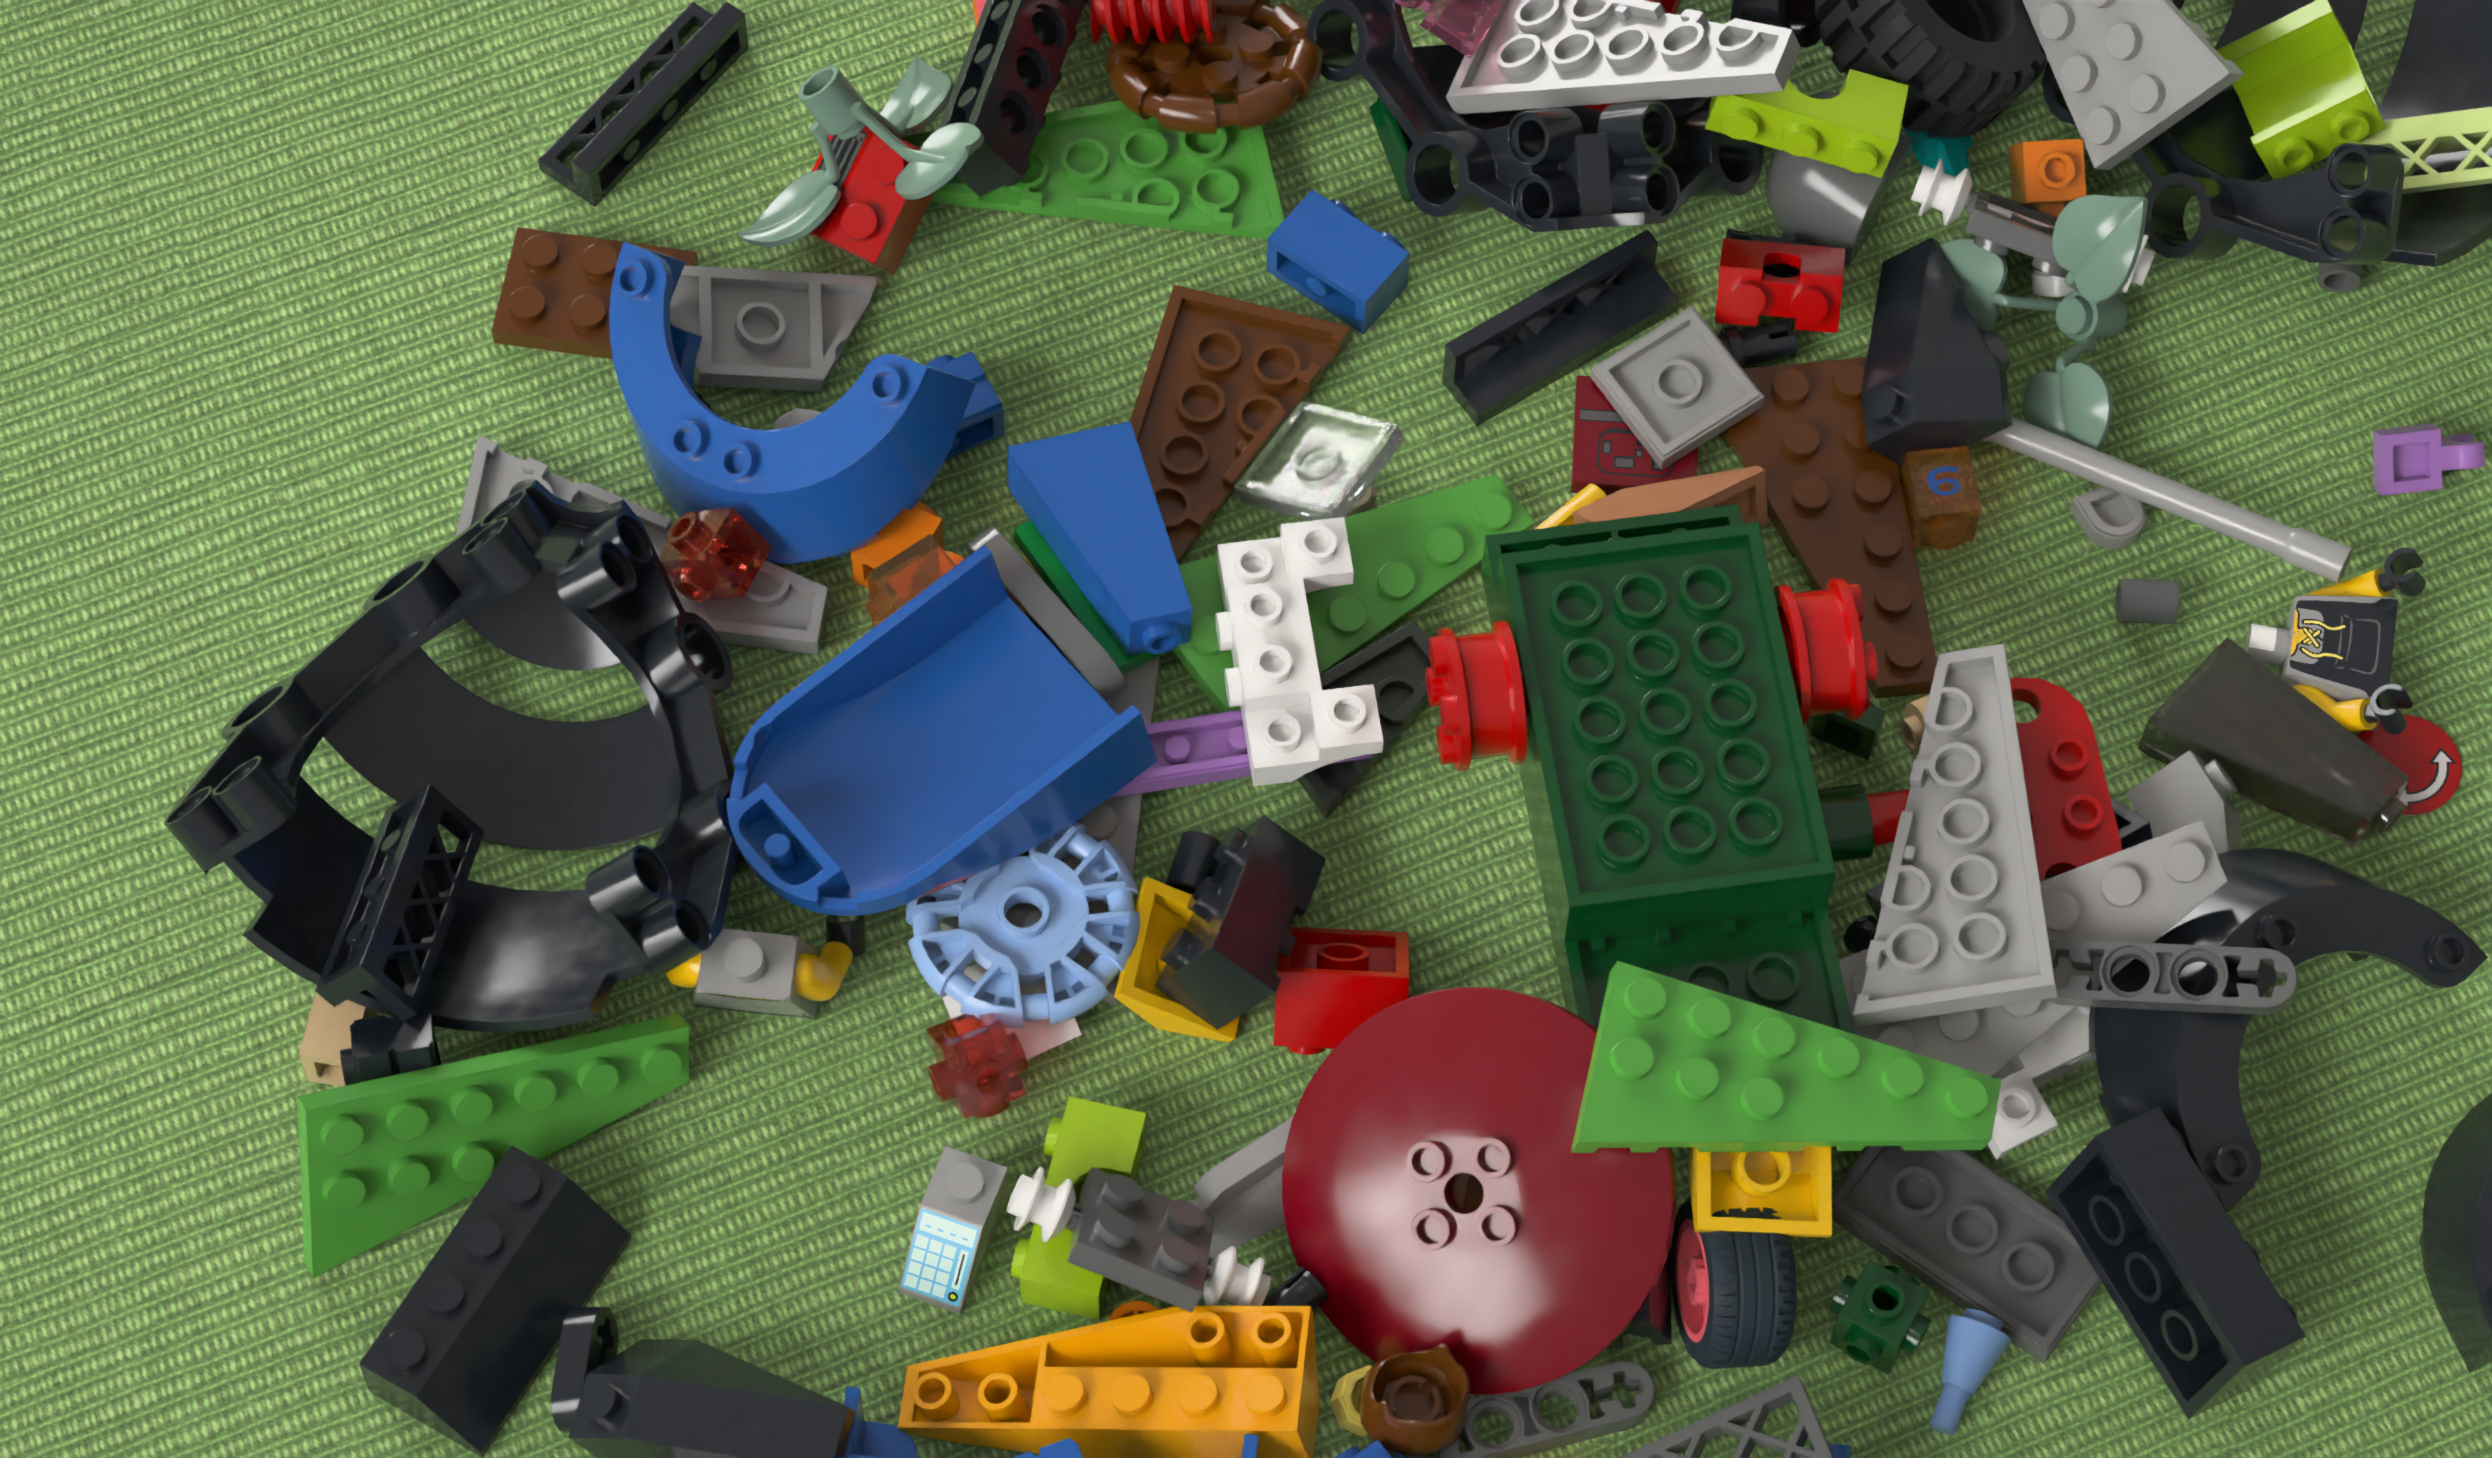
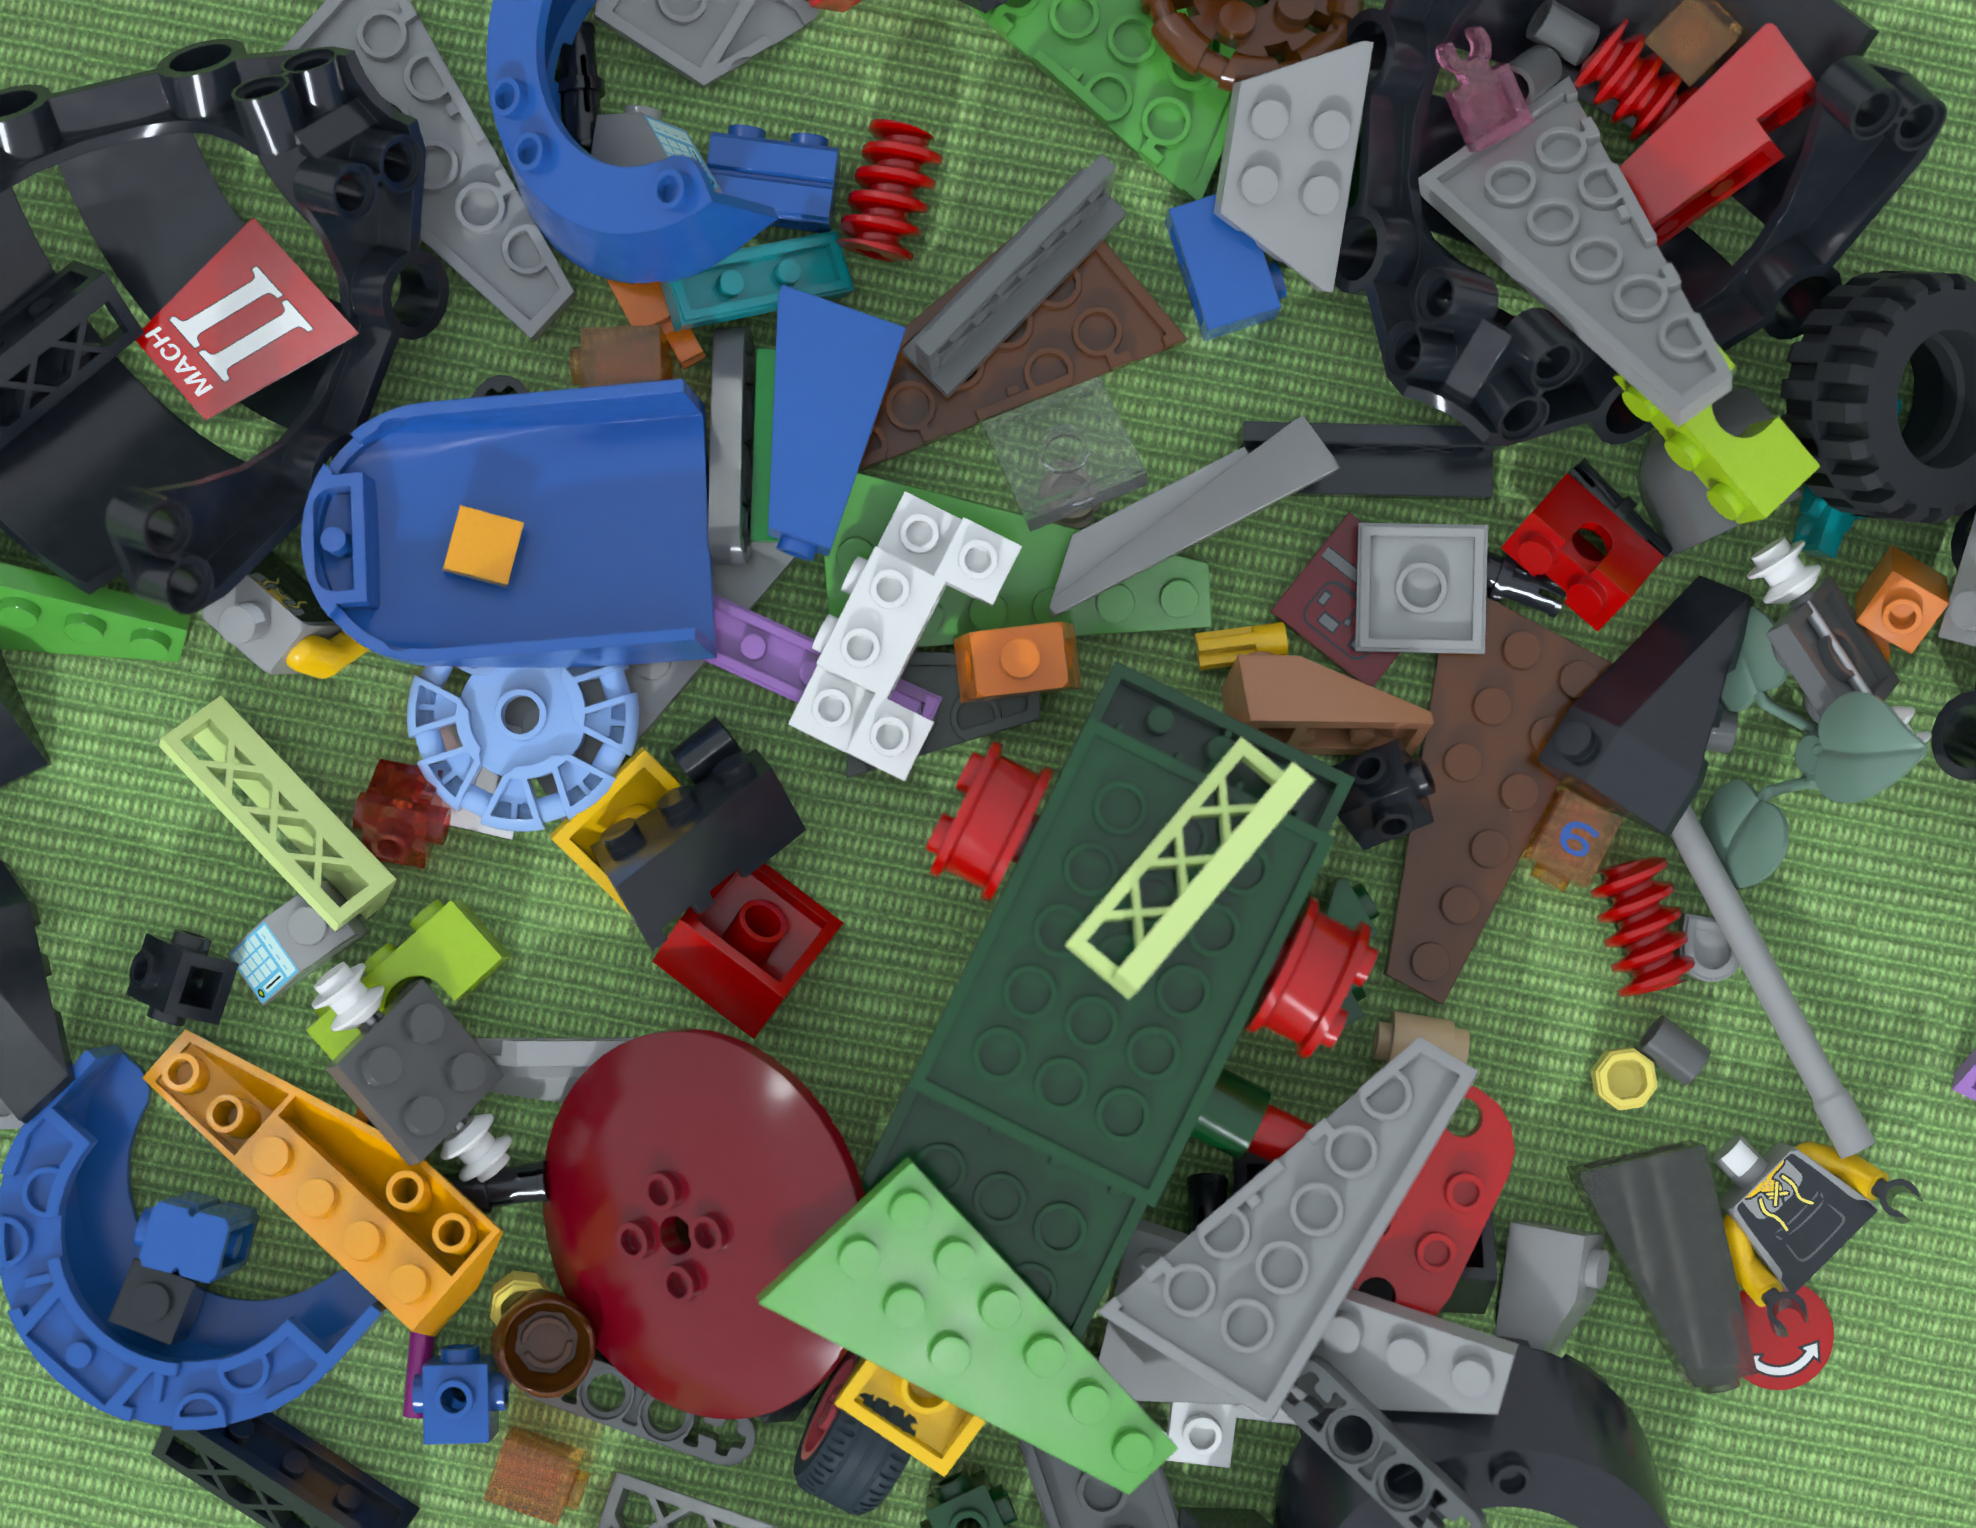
camera: 30 degrees right, 25 degrees up
clear red brick [659,507,773,602] -> none
none -> black brick [126,929,239,1026]
none -> sticker [135,217,359,421]
none -> yellowish green fence [159,696,396,932]
none -> light orange tile [442,505,524,588]
none -> teal tile [660,230,855,332]
none -> red piece [835,119,943,262]
none -> dark grey fence [902,154,1127,398]
none -> orange torso [953,622,1082,703]
none -> light grey wedge [1048,416,1339,618]
none -> yellowish green fence [1065,736,1314,1000]
none -> light grey wing [1213,41,1374,292]
none -> black brick [1332,739,1436,850]
none -> red piece [1589,856,1696,997]
none -> light yellow tile [1590,1047,1658,1110]

